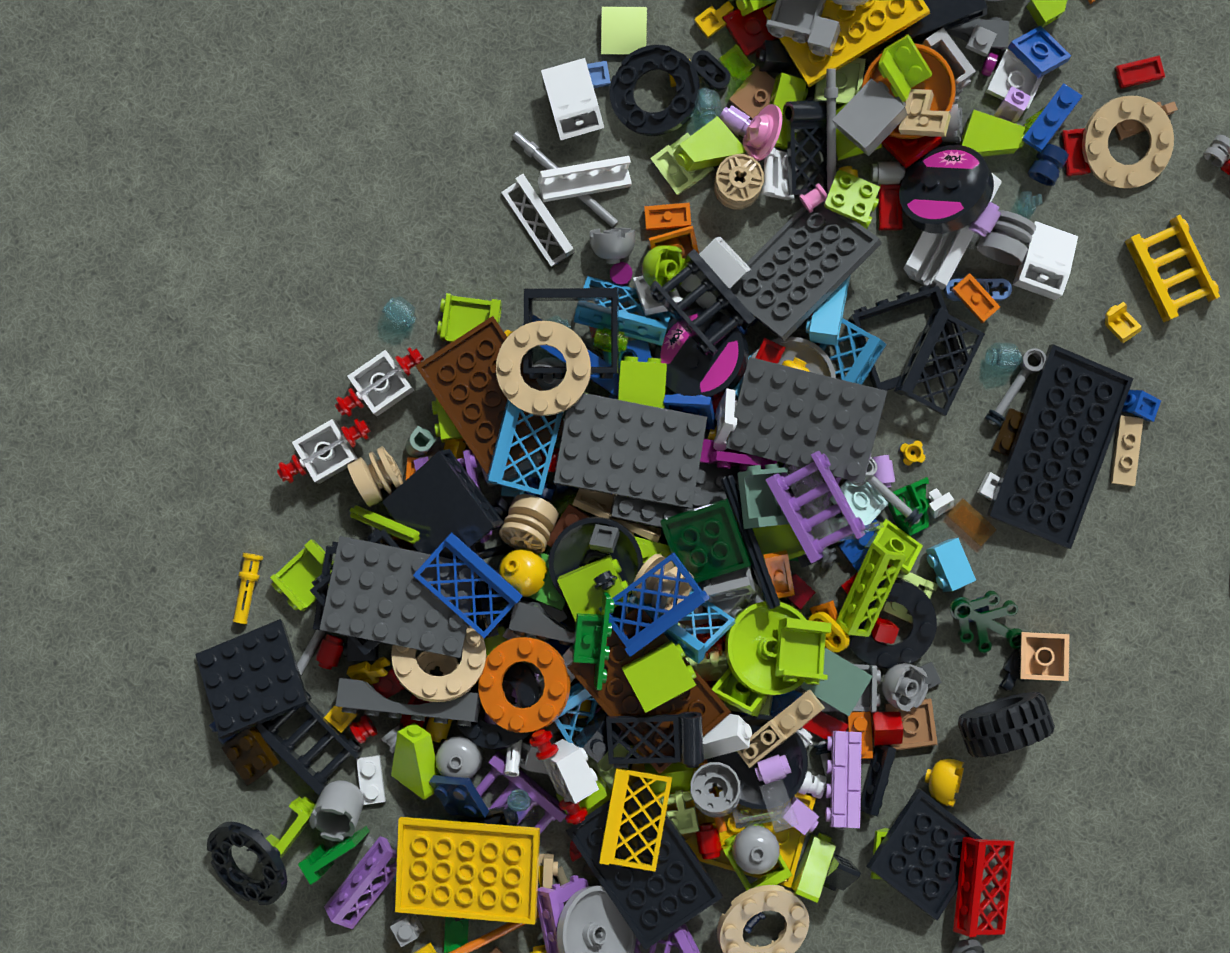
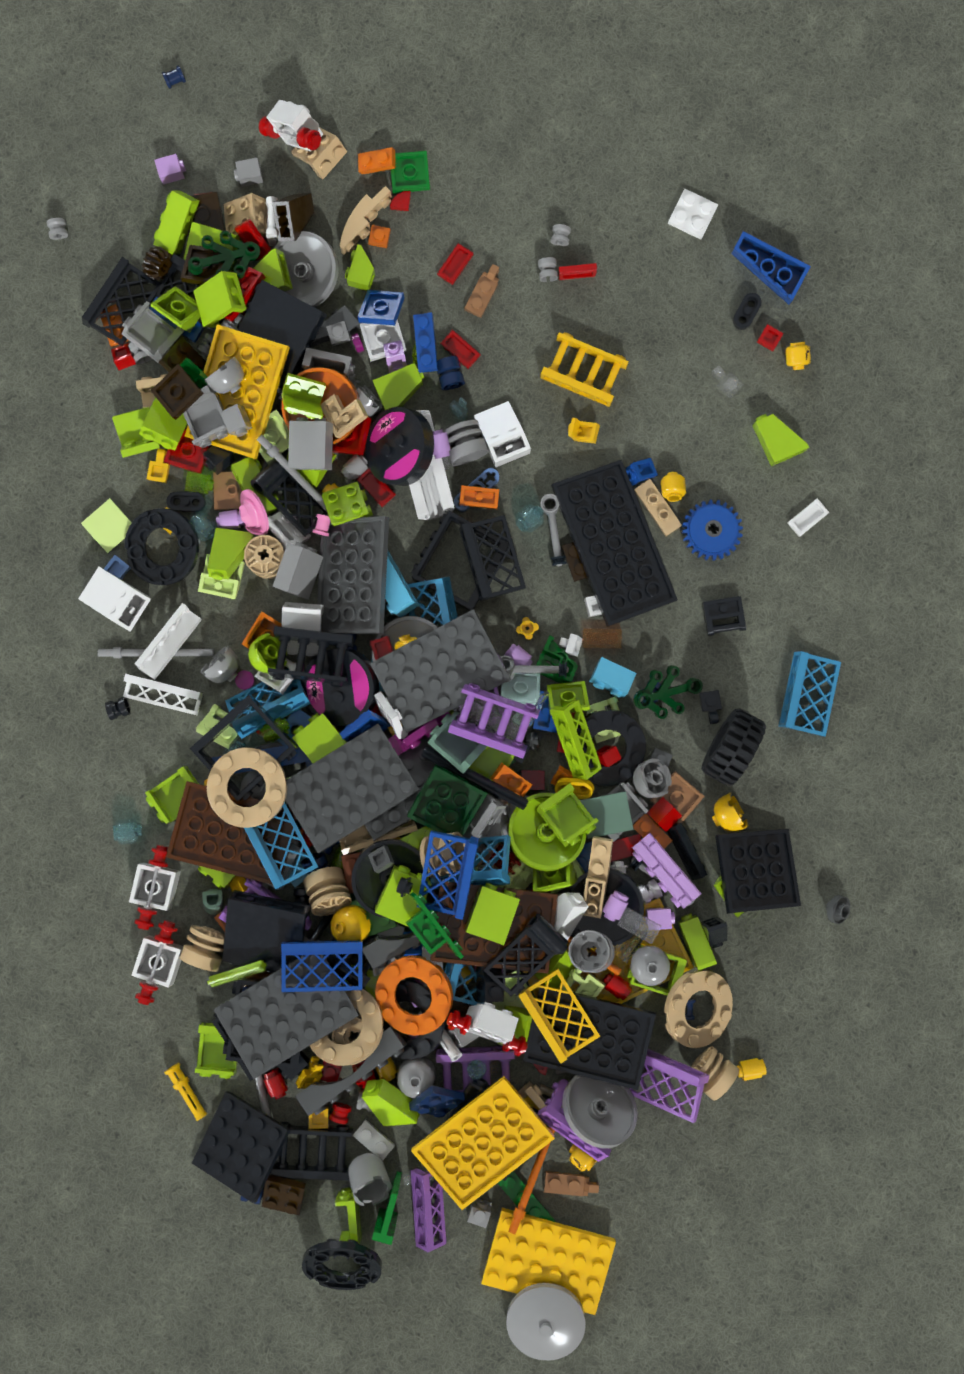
camera: 40 degrees left, 0 degrees up
orange plate [644,203,691,231] -> none
red fence [953,837,1015,937] -> none
light nougat slope [1020,632,1069,681] -> none
tan plate [1082,96,1174,188] -> none
none -> black wheel [105,697,131,720]
none -> yellowish green plate [196,704,240,749]
none -> light grey brick [272,542,323,600]
none -> yellow head [661,472,686,502]
none -> blue gear [681,500,743,561]
none -> black plate [702,596,746,636]
none -> dark azure fence [779,651,841,737]

